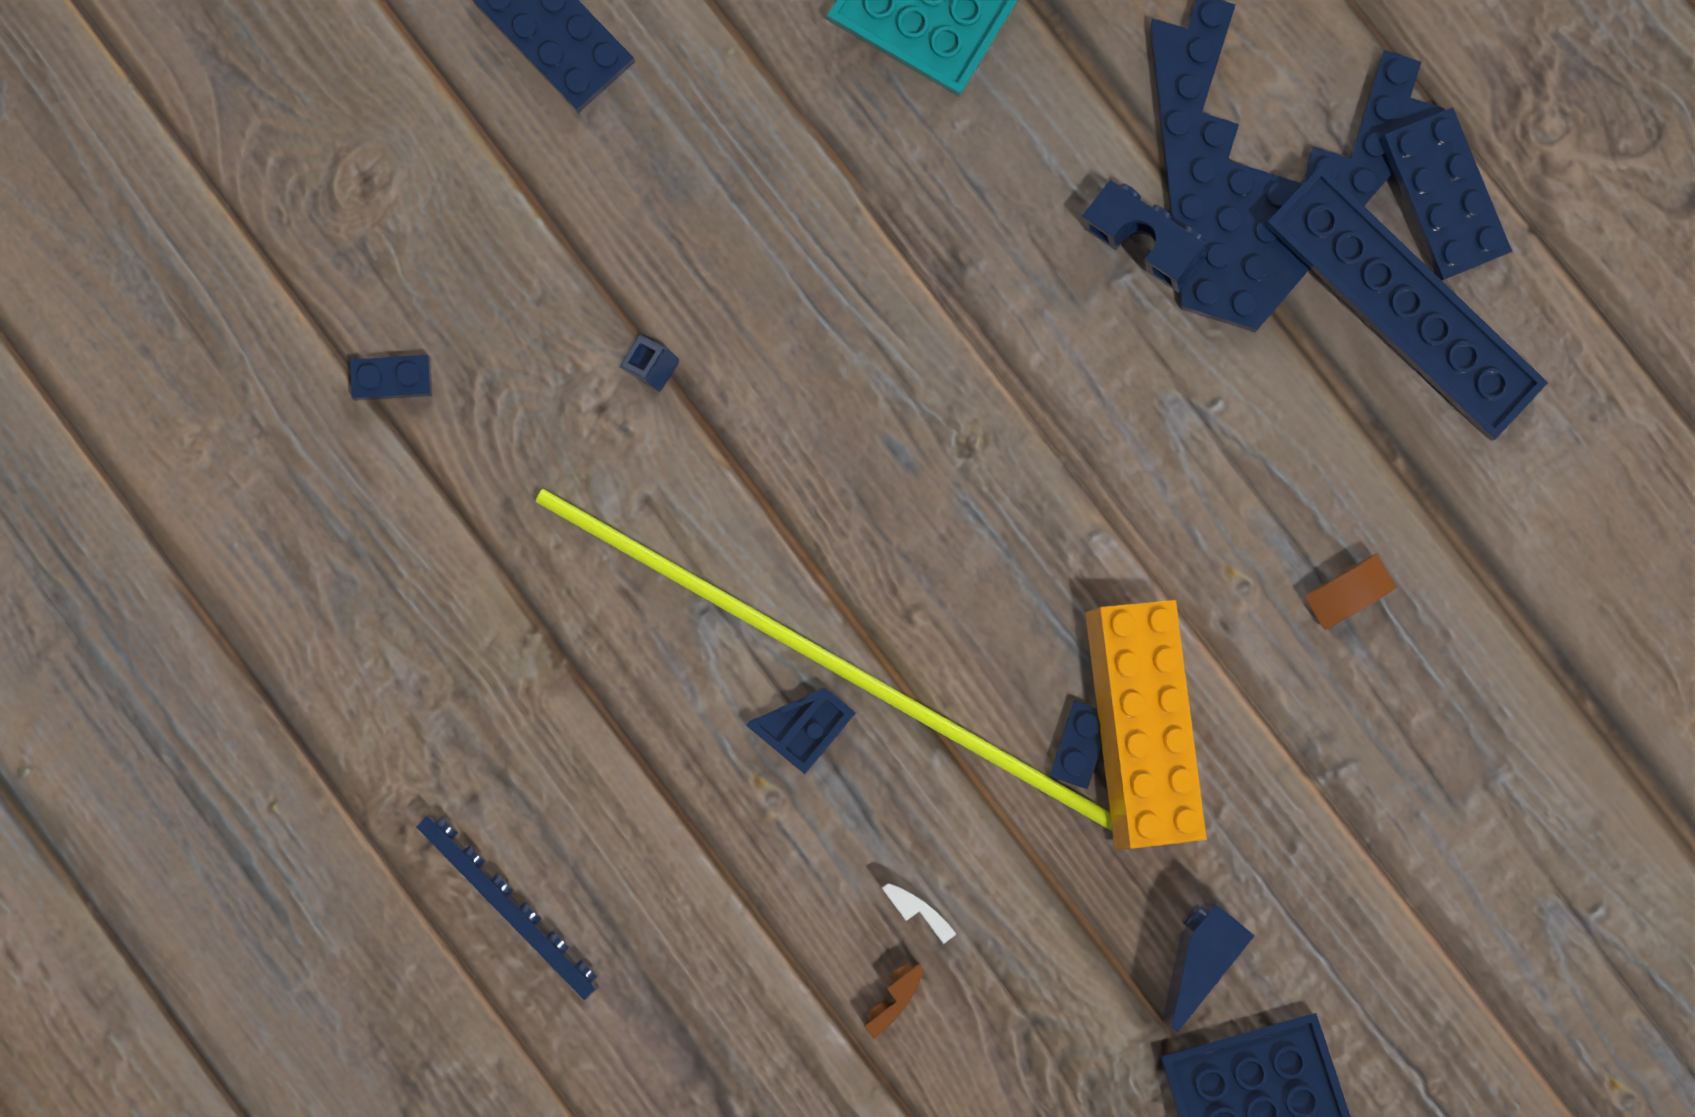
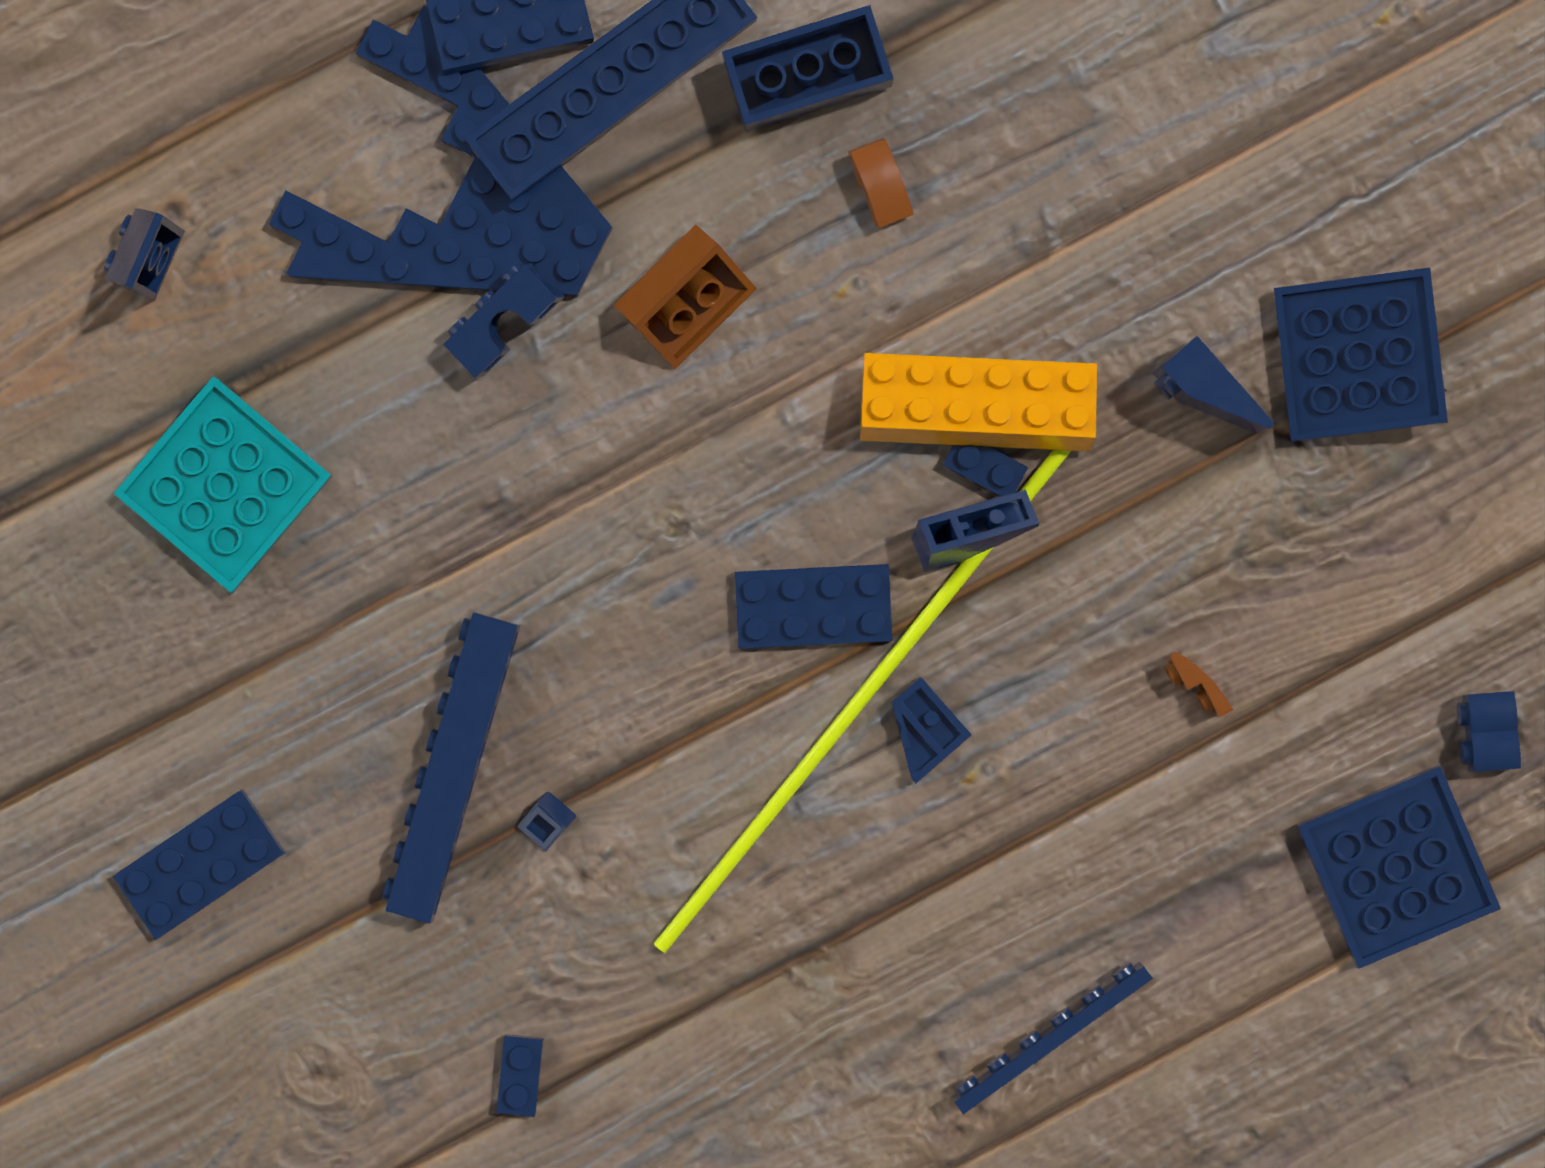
camera: 85 degrees left, 5 degrees up
white slope [882,883,956,944] -> none
none -> dark blue brick [382,612,521,924]
none -> dark orange slope [613,224,757,369]
none -> dark blue brick [722,5,894,133]
none -> dark blue plate [735,564,893,649]
none -> dark blue slope [911,490,1040,572]

